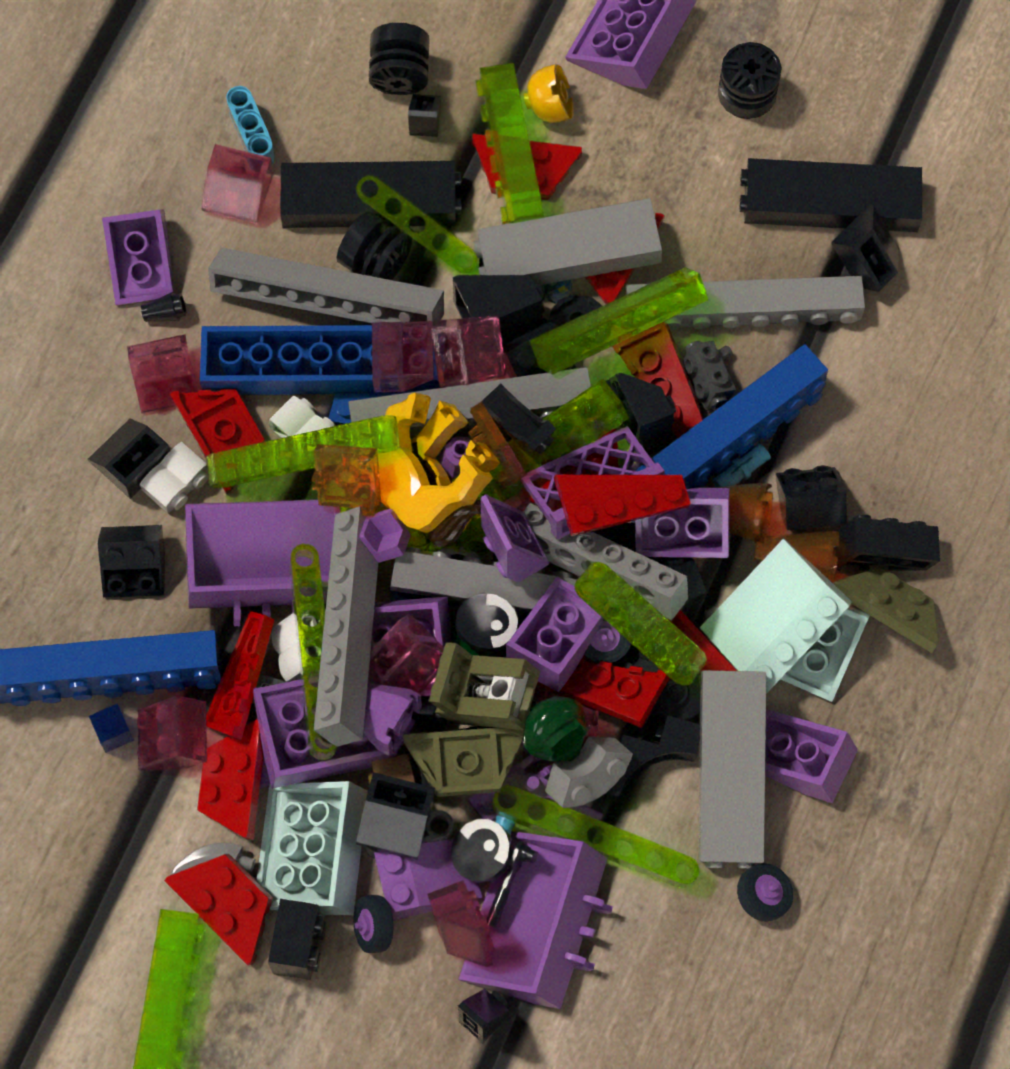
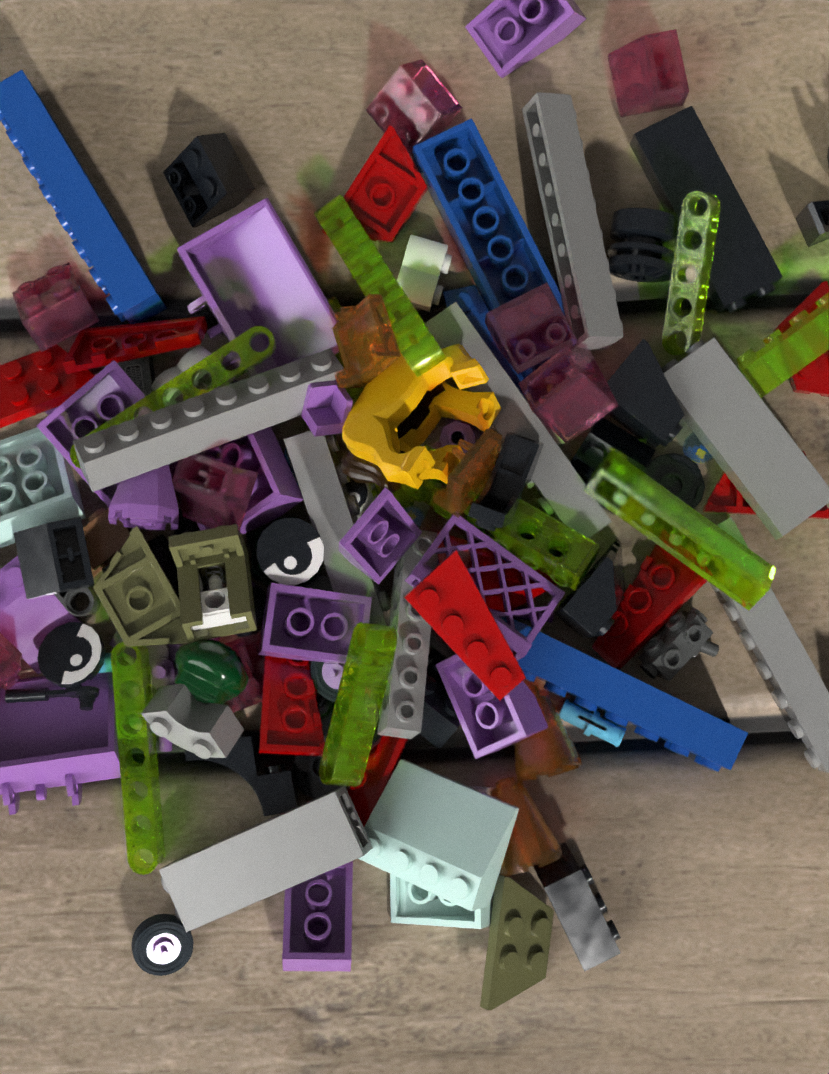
camera: 65 degrees right, 15 degrees up
black slope [88,418,171,499] -> none
clear blue brick [89,703,134,753] -> none
white brick [140,442,210,513] -> none
black cone [141,292,187,322] -> none
medium azure beam [226,86,275,170] -> none
black slope [776,465,847,530] -> none

